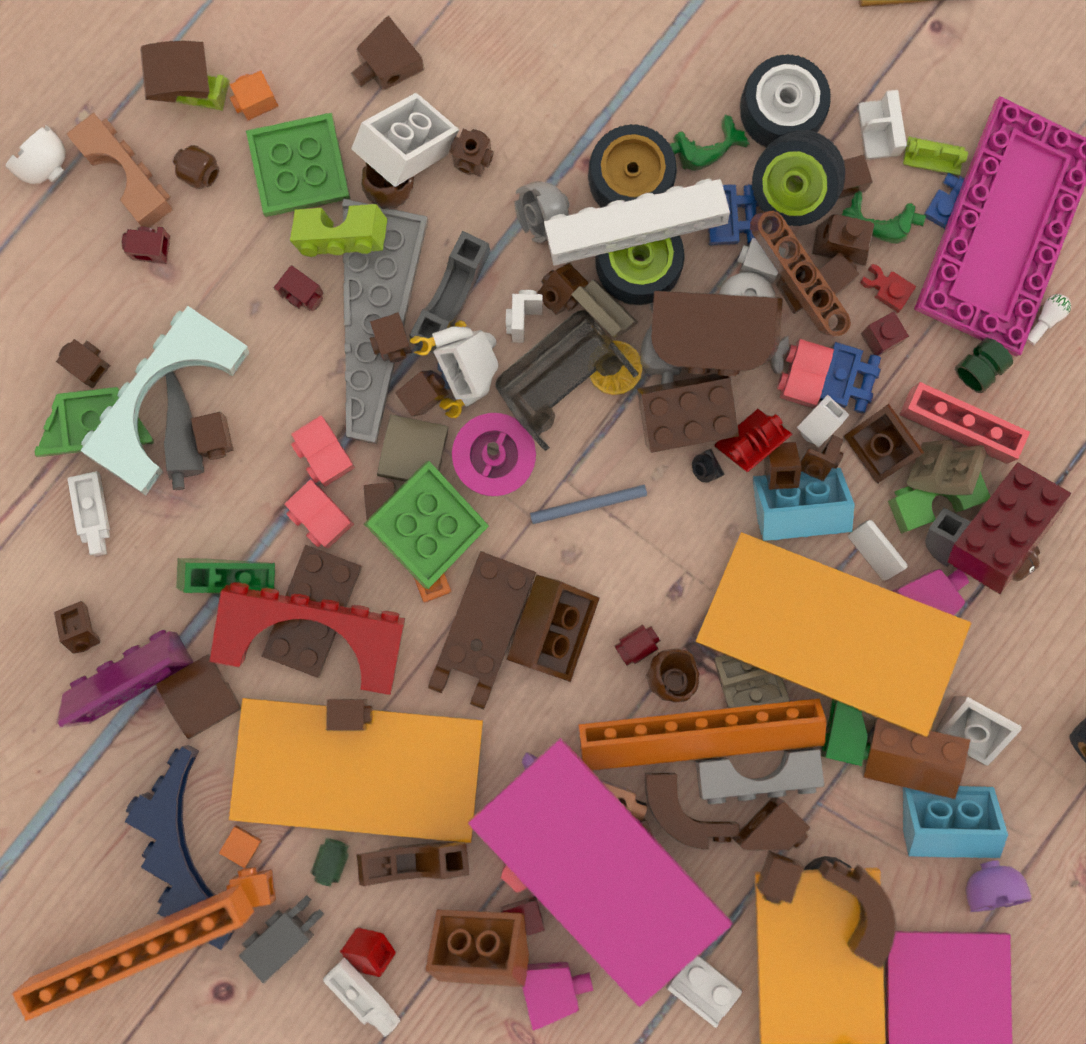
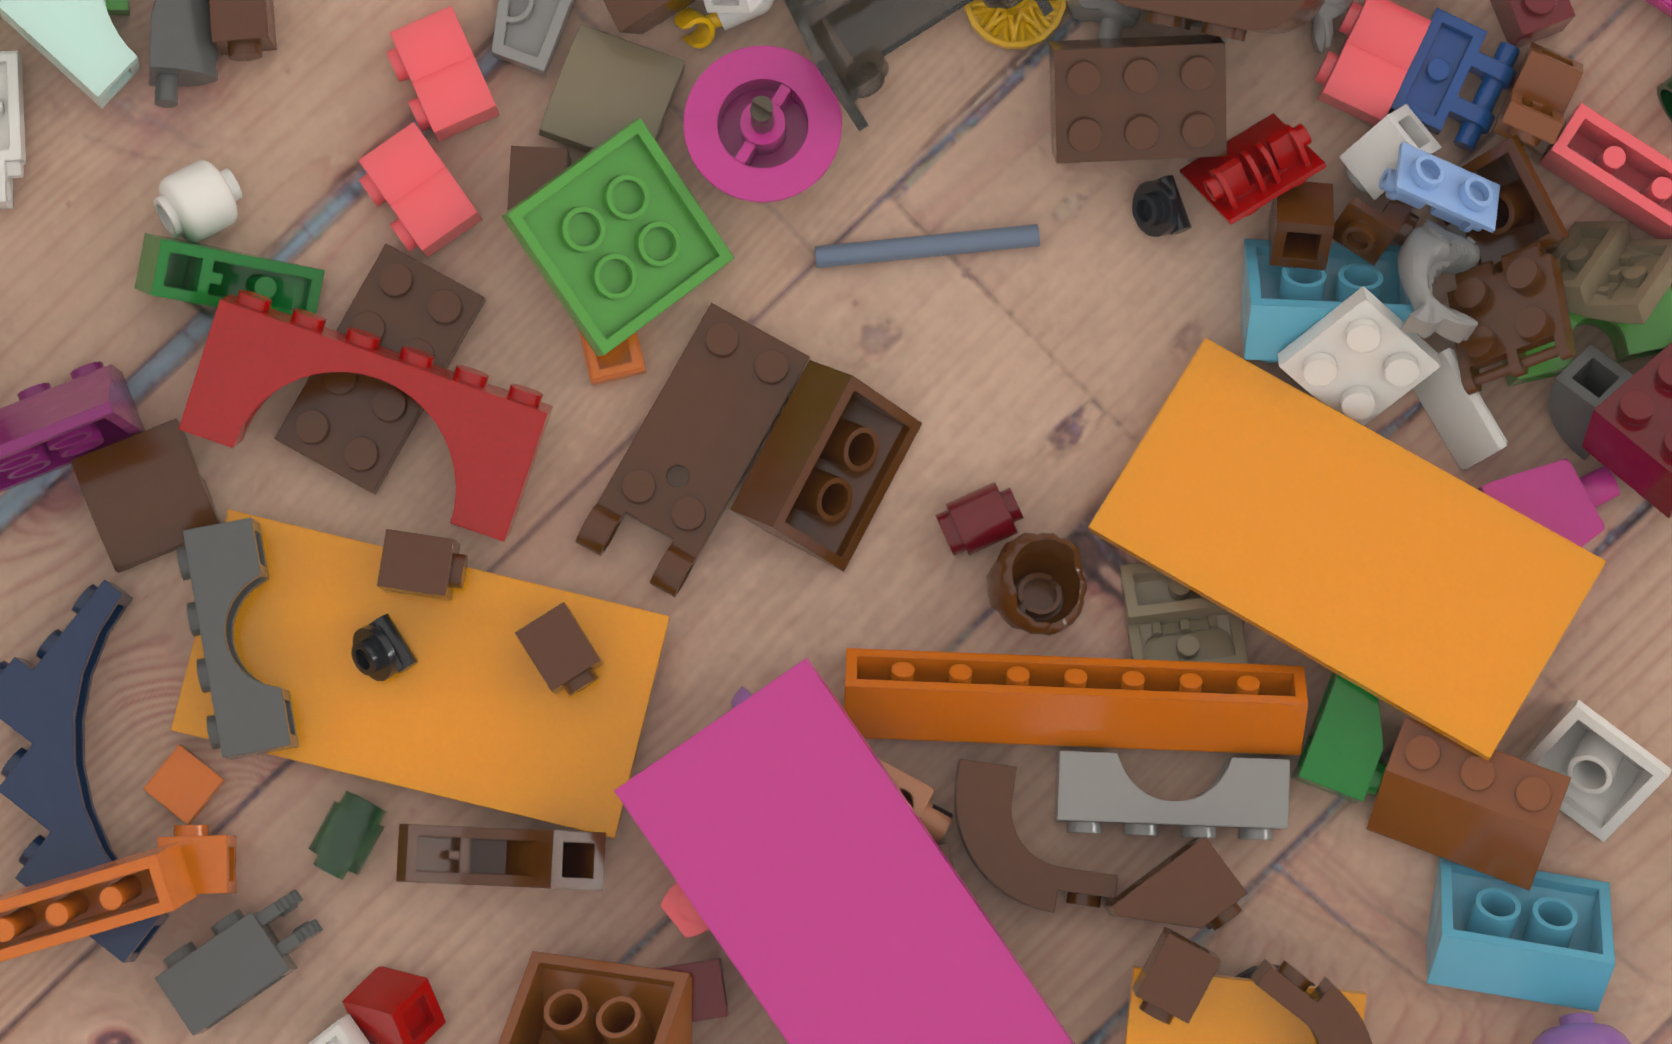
camera: 10 degrees right, 0 degrees up
none -> white head [153,160,242,243]
none -> dark grey arch [177,518,299,760]
none -> black plate [351,613,418,681]
none -> reddish brown brick [515,602,604,696]
none -> white plate [1277,286,1441,426]
none -> light blue hinge [1379,142,1500,233]
none -> light grey animal [1397,219,1480,344]
none -> reddish brown plate [1447,242,1576,395]
none -> dark orange brick [1492,42,1583,155]

